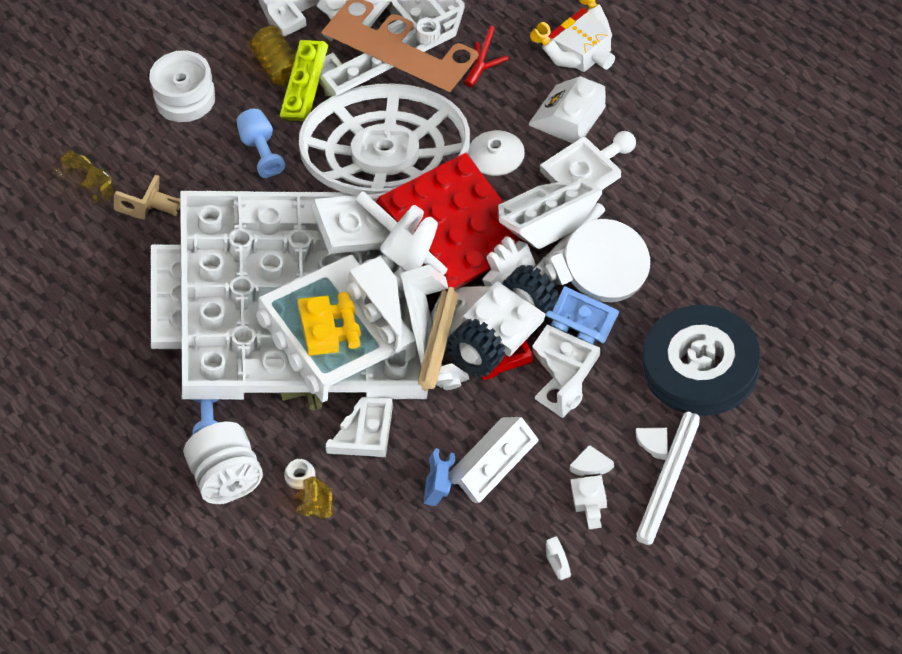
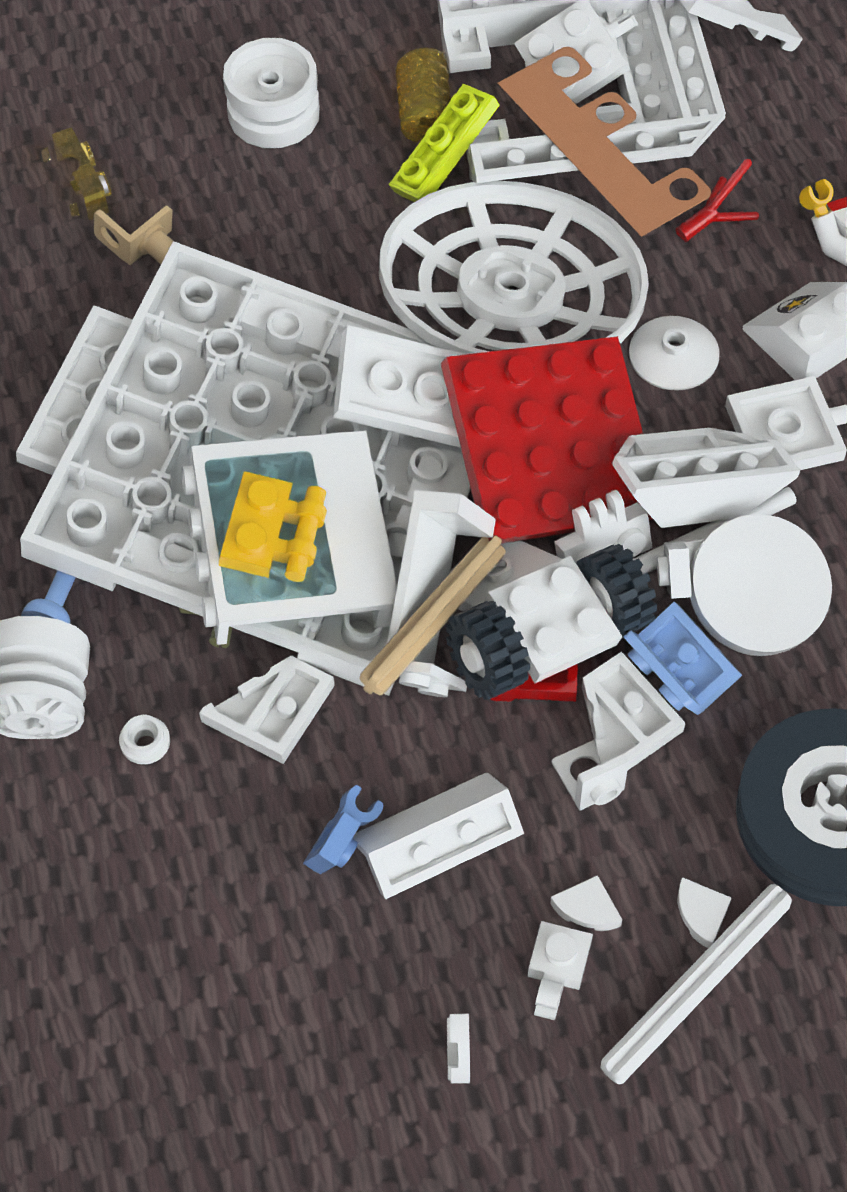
camera: 20 degrees right, 5 degrees up
light blue piece [236,109,285,178] -> none
clear yellow tile [296,476,332,519] -> none
white slope [346,256,402,354] -> none
white bar [356,192,448,275] -> none
white piece [364,205,438,298] -> none
white axle [415,17,441,45] -> none

